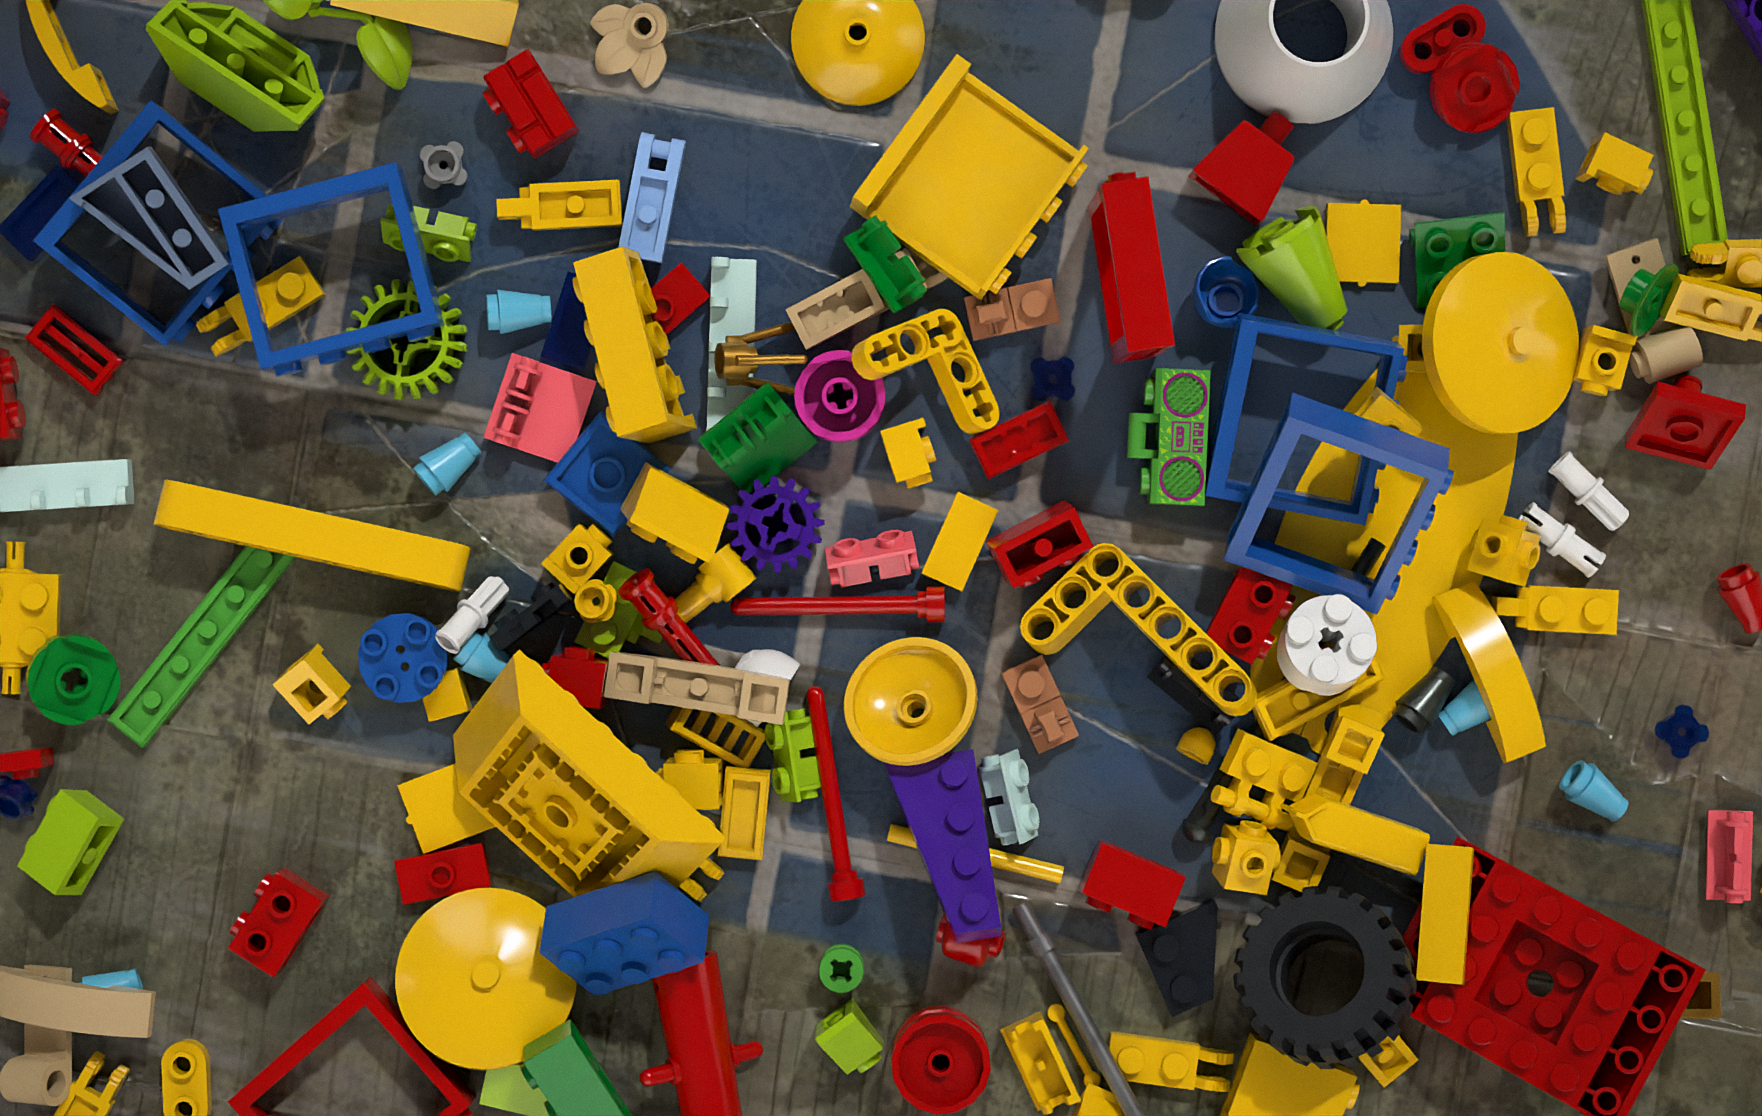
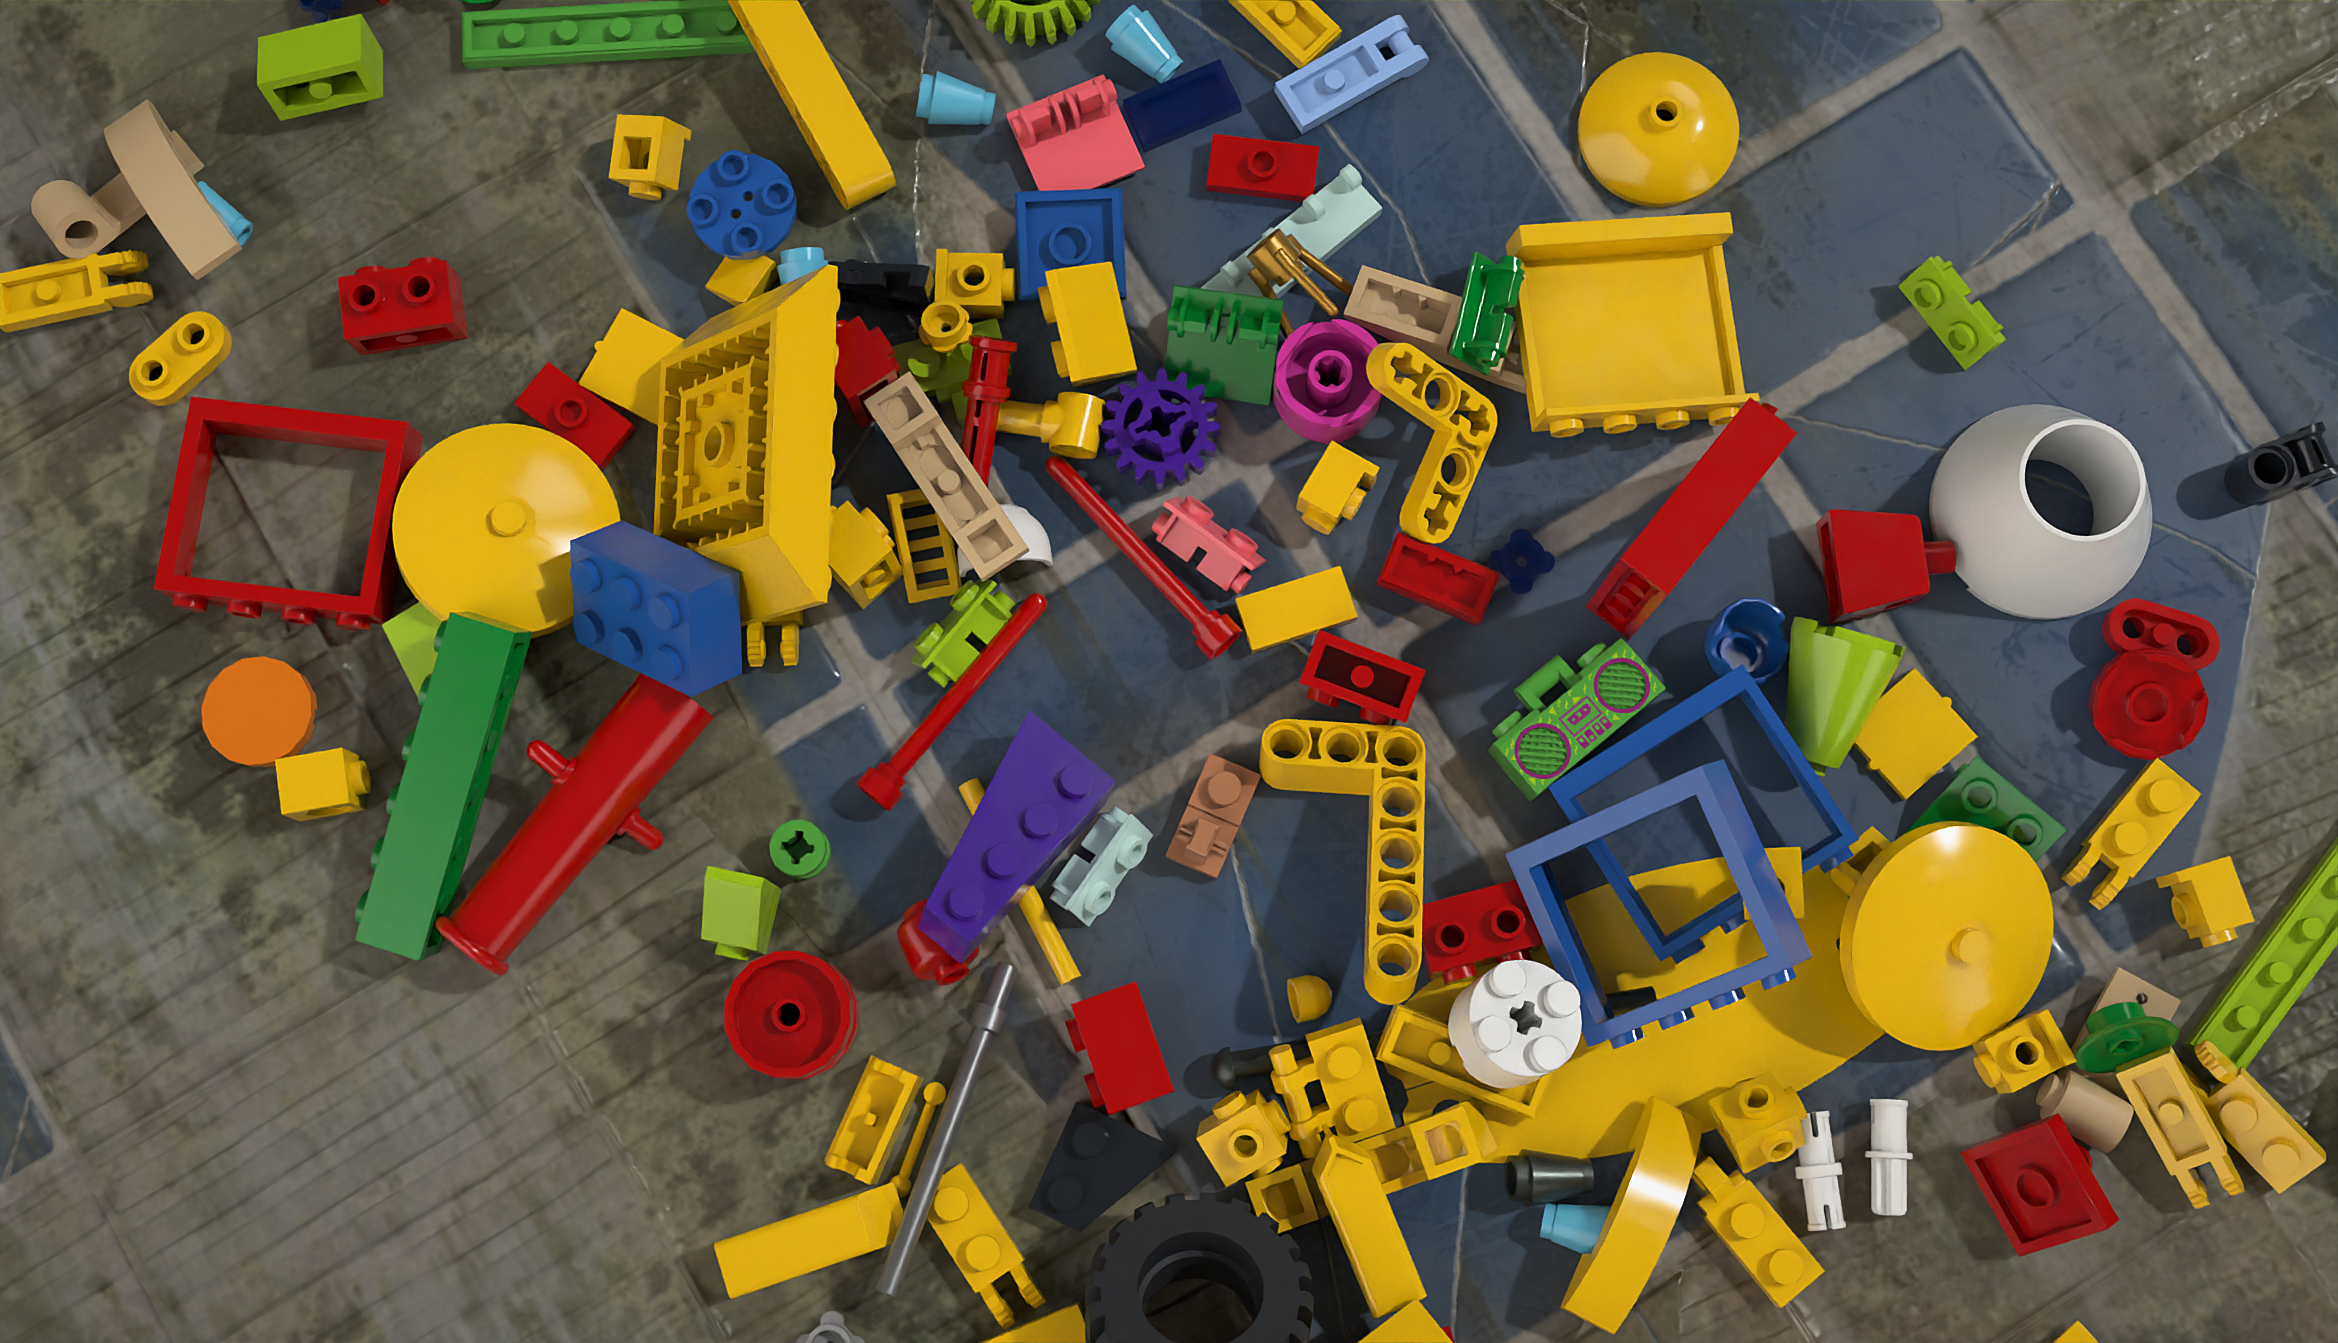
camera: 50 degrees right, 10 degrees down
white axle [435,576,509,654] -> none
yellow wedge [573,246,697,444] -> none
yellow tile [718,766,771,860] -> none
yellow dish [844,637,978,766] -> none
nougat hinge [963,278,1061,342] -> none
black hinge [1147,655,1241,735] -> none

